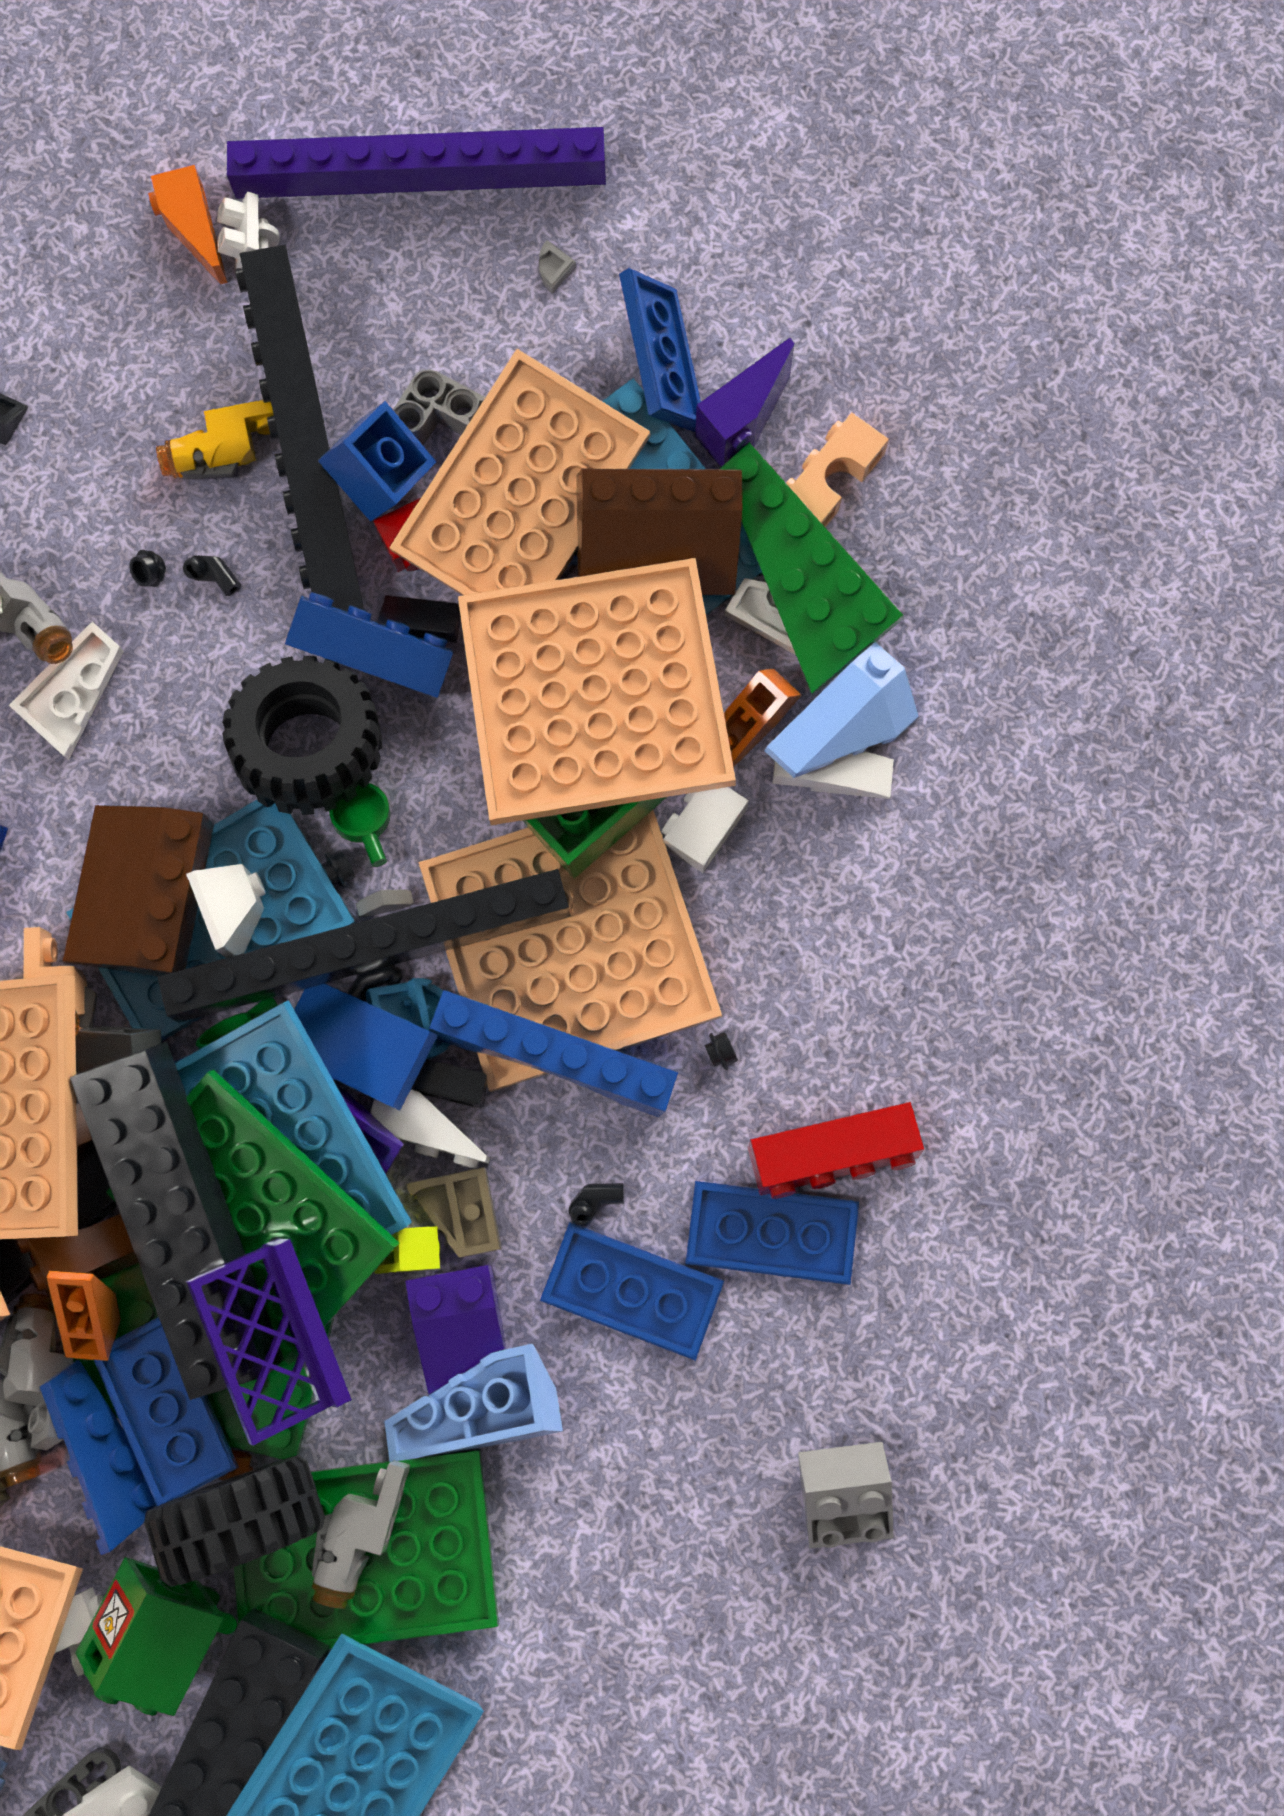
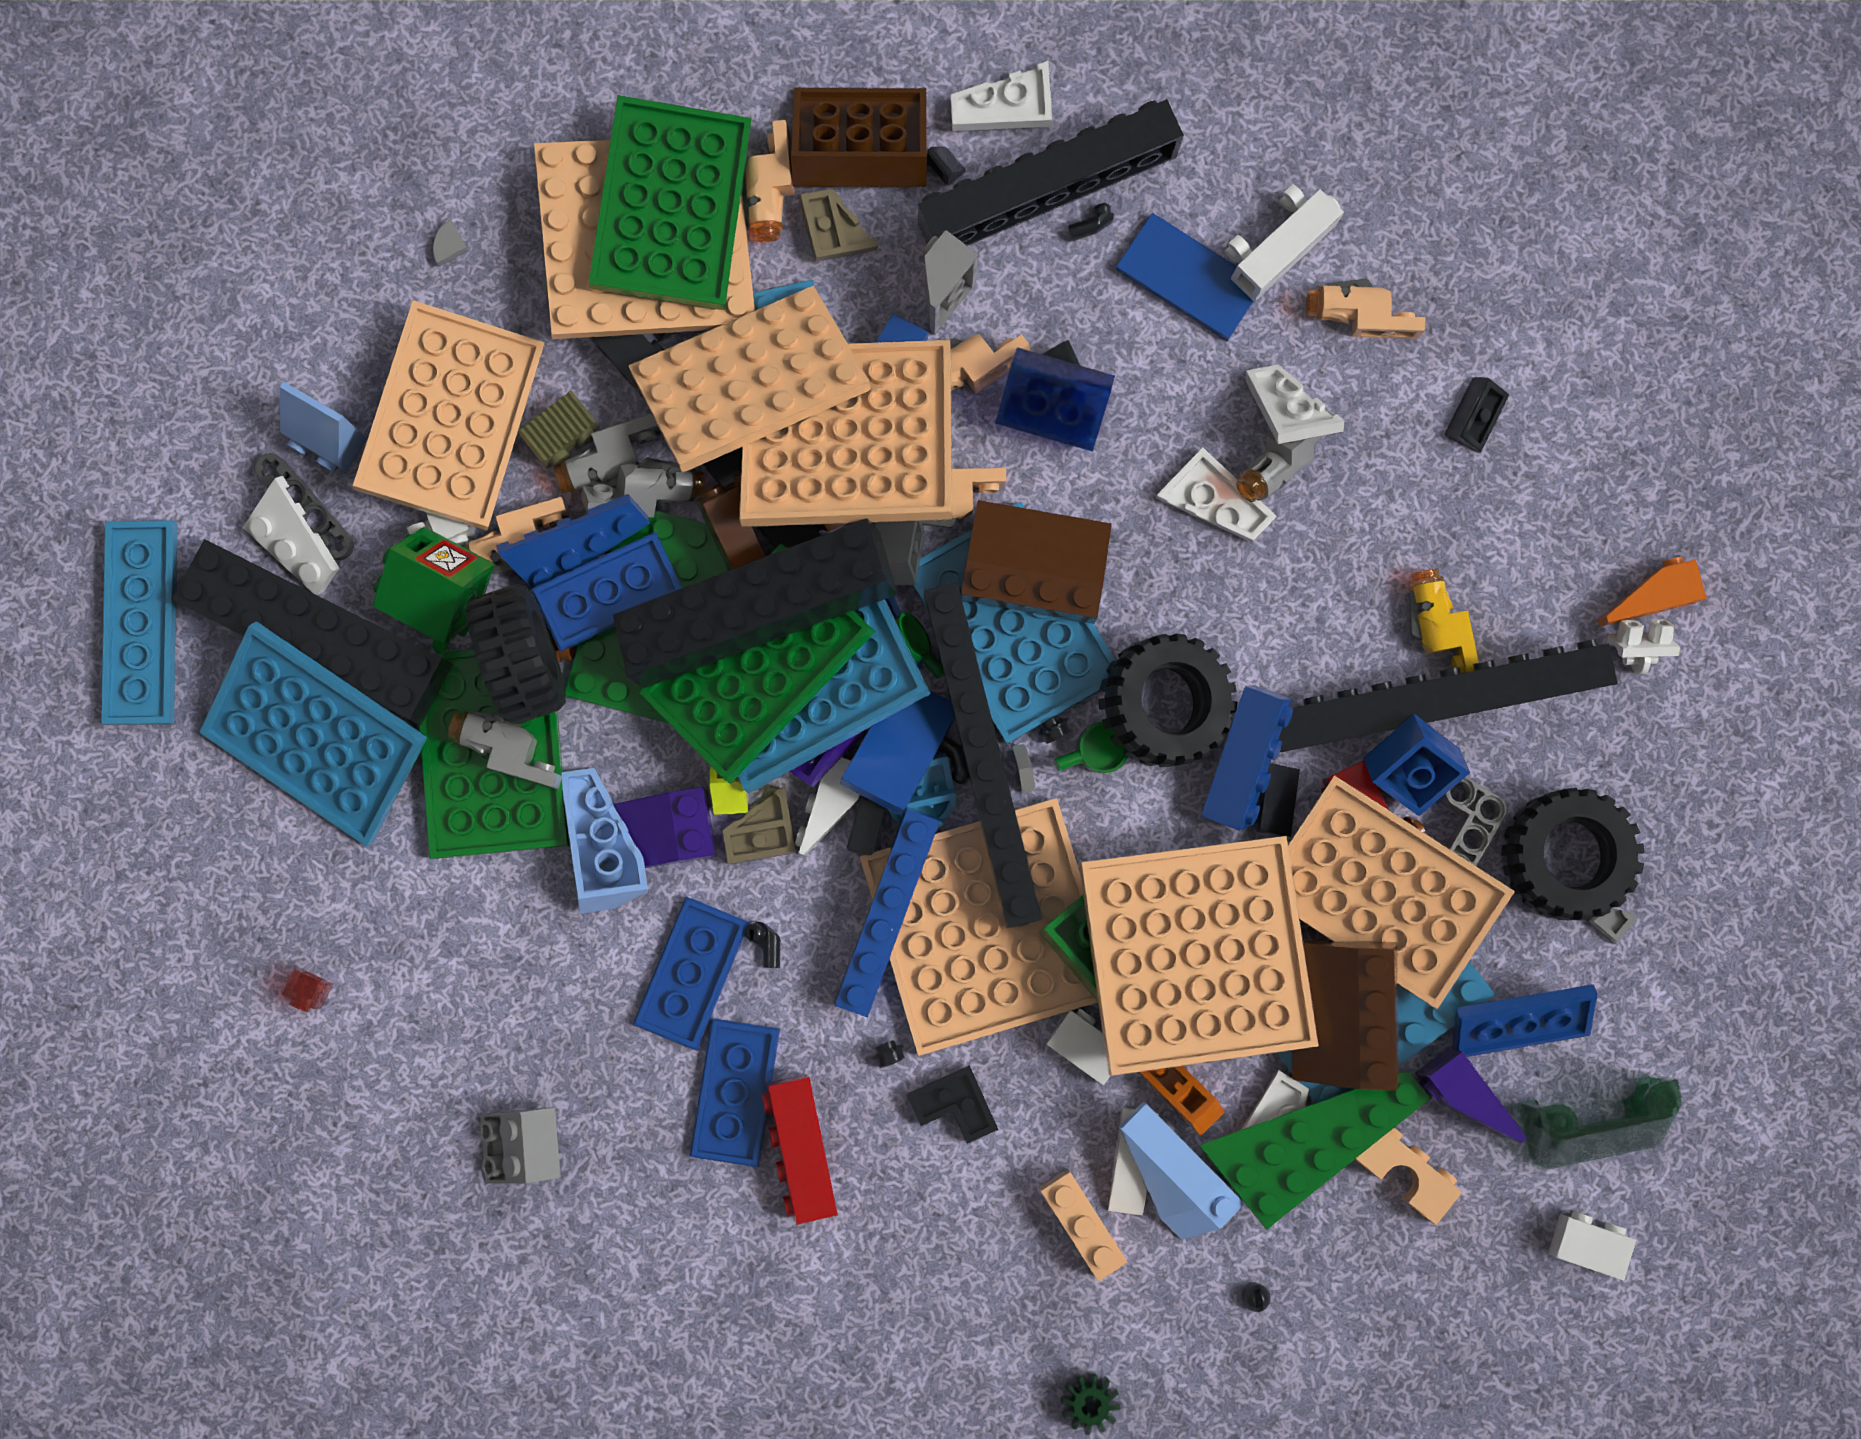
camera: 85 degrees right, 5 degrees up
orange slope [47,1271,121,1361] -> none
black plate [129,549,166,587] -> none
black arm [183,555,241,596] -> none
white slope [186,864,266,958] -> none
dark purple fence [186,1238,352,1445] -> none
dark purple brick [227,127,606,199] -> none
none -> clear red plate [282,969,334,1012]
none -> light nougat plate [464,497,570,574]
none -> black plate [907,1065,999,1144]
none -> light nougat arch [1039,1168,1128,1282]
none -> dark green gear [1060,1372,1121,1435]
none -> black hinge [1242,1283,1271,1312]
none -> black tyre [1501,788,1645,921]
none -> clear green windscreen [1517,1075,1682,1169]
none -> white brick [1548,1211,1636,1281]

